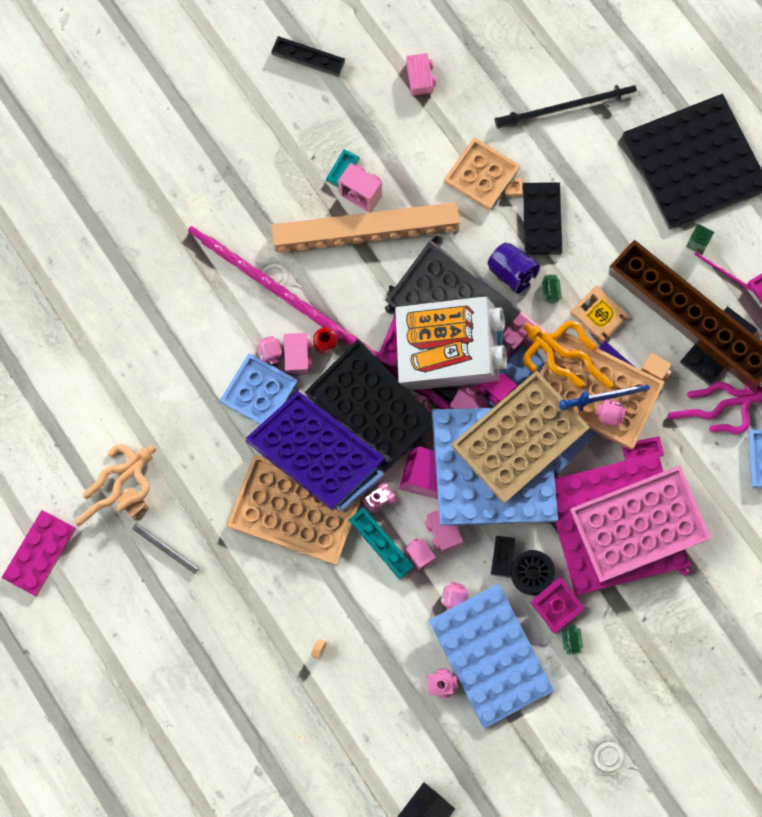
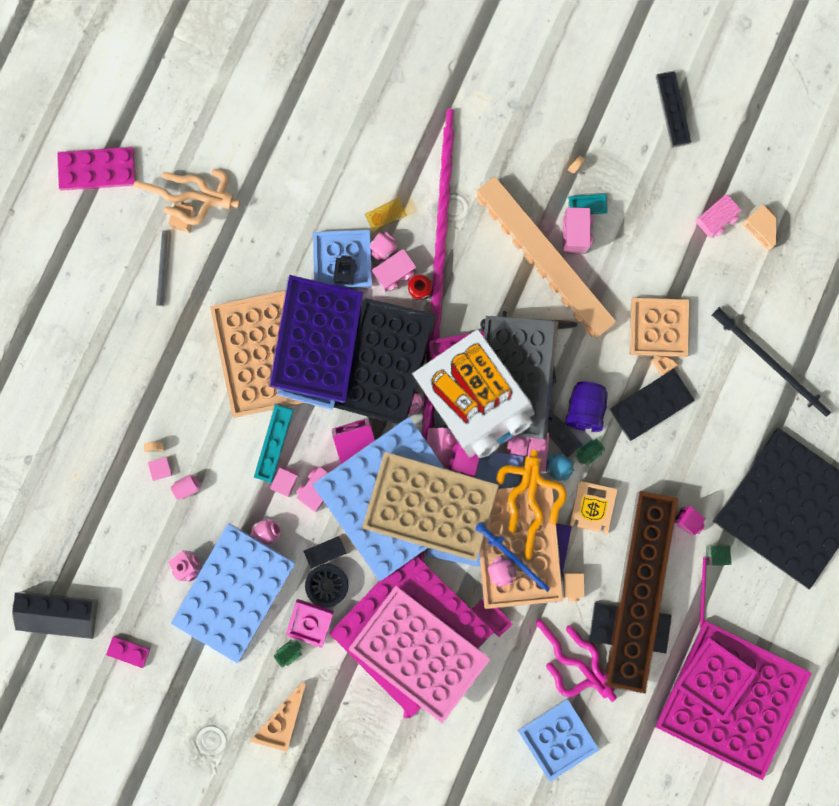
camera: 55 degrees right, 10 degrees up
bright pink plate [363,483,397,513] -> none
none -> dark pink plate [106,636,150,668]
none -> bright pink tile [148,457,172,481]
none -> bright pink brick [171,474,201,500]
none -> light nougat wing [251,682,306,752]
none -> black brick [333,255,356,286]
none -> clear yellow plate [364,198,407,232]
none -> medium azure head [546,453,575,481]
none -> black hinge [547,410,583,457]
none -> light nougat tile [568,155,585,174]
none -> dark pink slope [674,506,705,535]
none -> light nougat slope [742,204,776,251]

